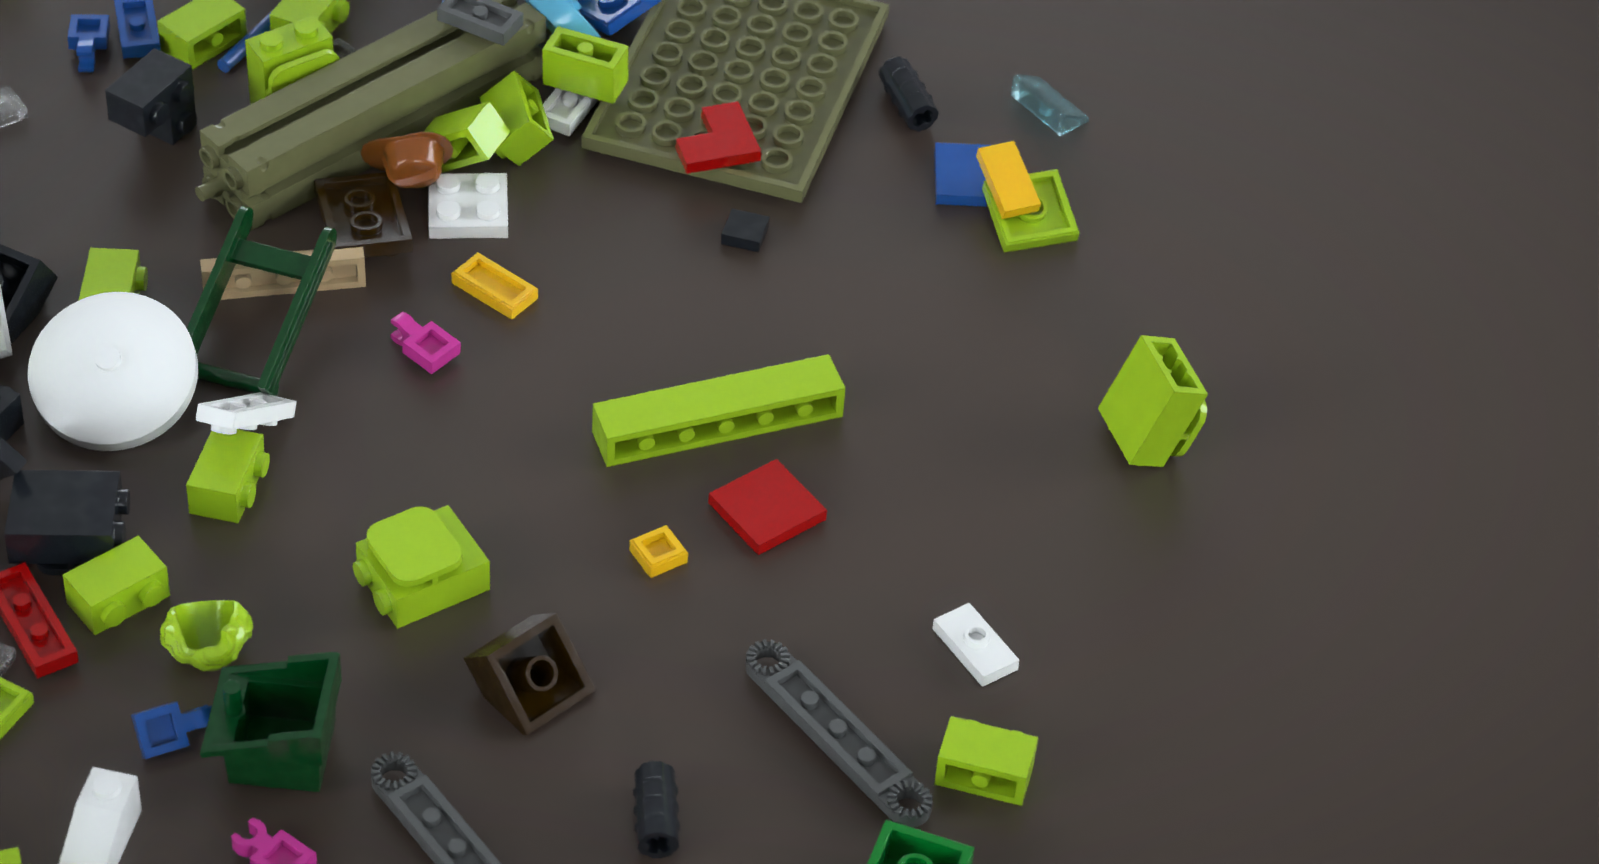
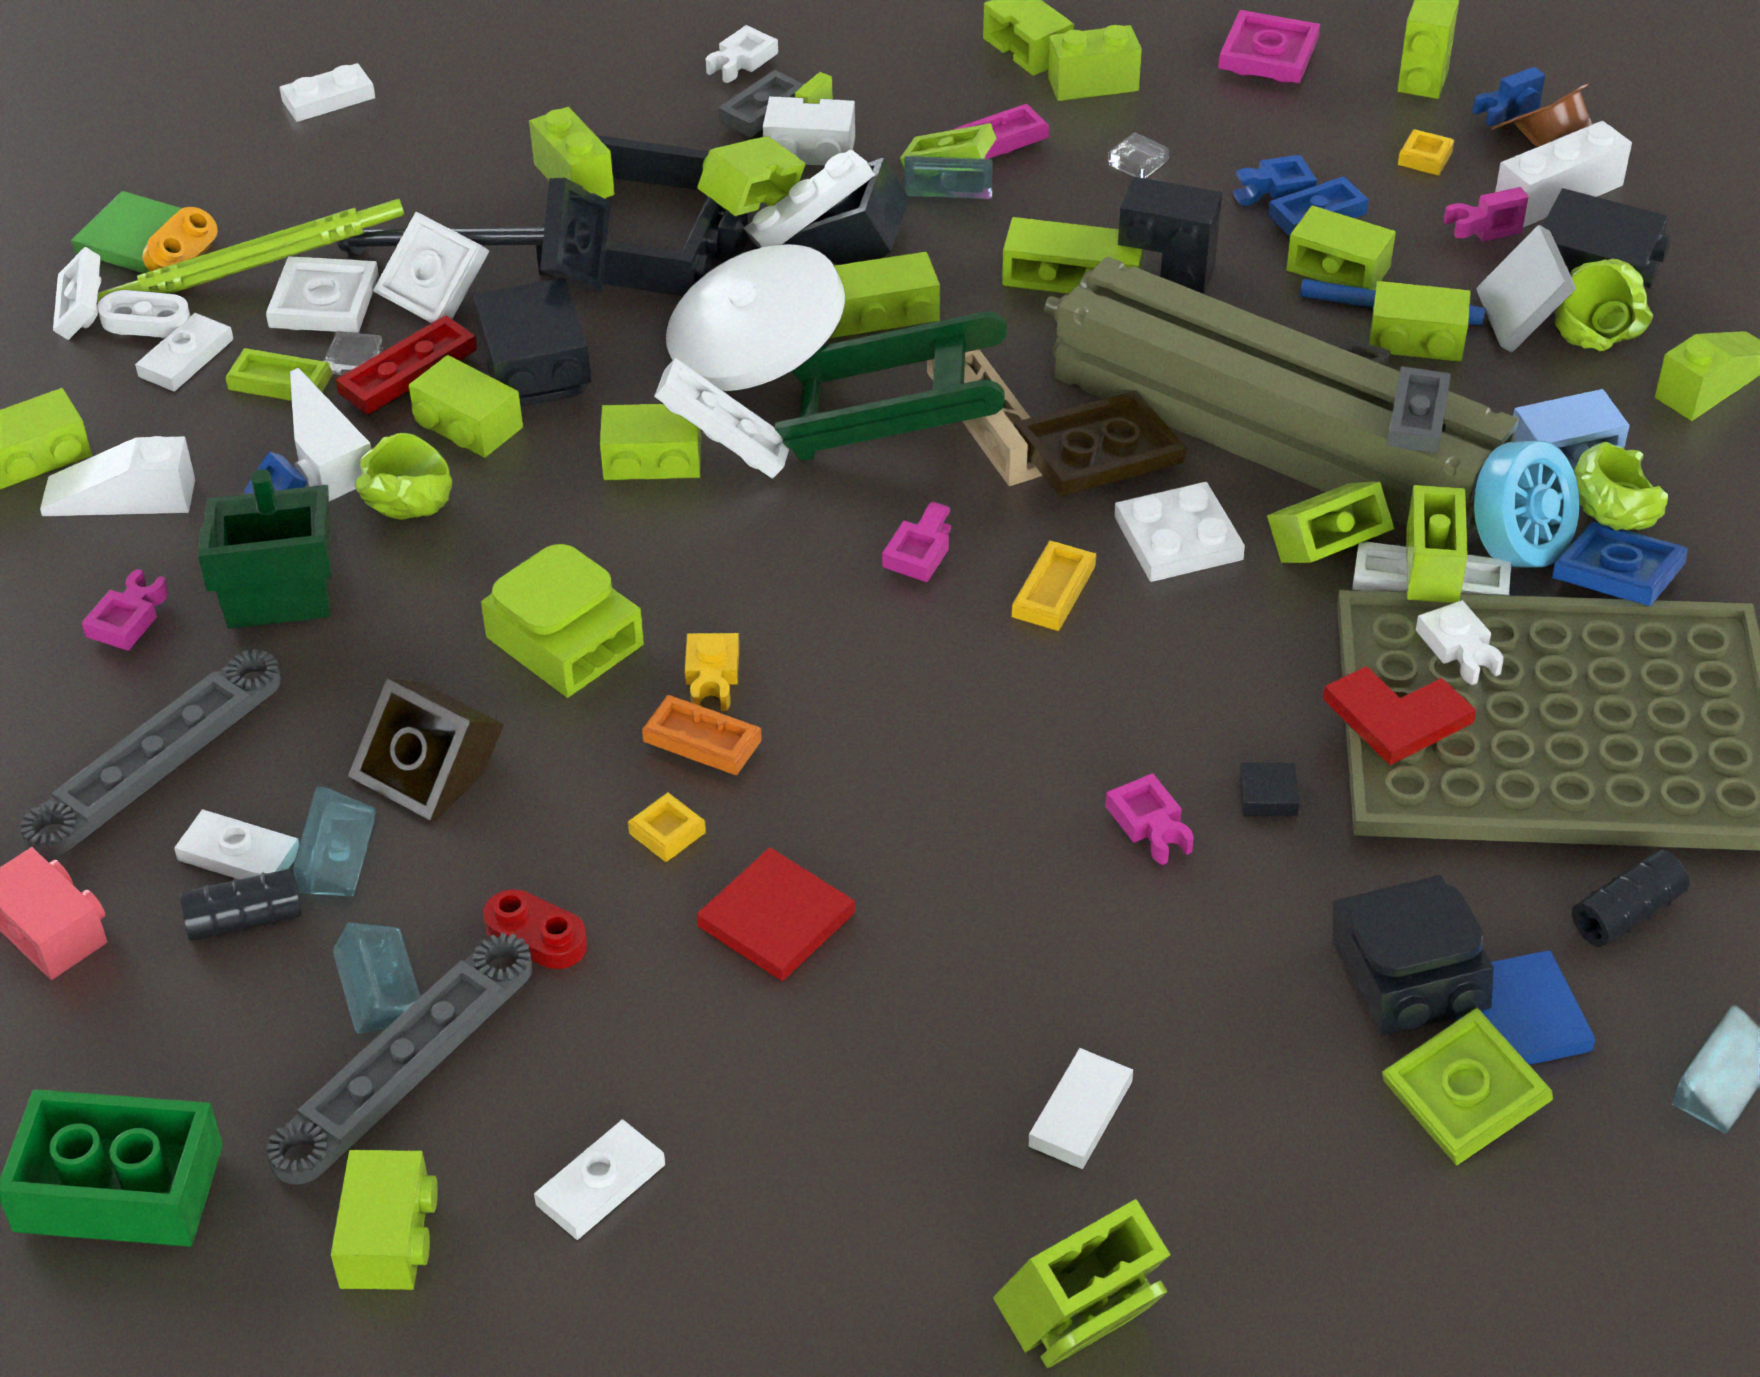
camera: 80 degrees right, 0 degrees up
lime brick [245,15,340,105] -> none
dark orange piece [360,132,453,189] -> none
lime brick [423,101,510,173] -> none
lime brick [592,354,846,467] -> none
yellow tile [976,141,1041,219] -> none
none -> white plate [174,809,301,880]
none -> white slope [290,368,371,501]
none -> clear light blue slope [293,786,376,896]
none -> clear light blue slope [333,922,420,1033]
none -> red plate [483,889,587,969]
none -> orange plate [642,695,762,776]
none -> yellow plate [685,633,739,711]
none -> lime brick [1002,217,1145,294]
none -> white tile [1028,1048,1133,1169]
none -> dark pink plate [1105,773,1194,865]
none -> black brick [1333,875,1494,1036]
none -> white plate [1416,600,1503,685]

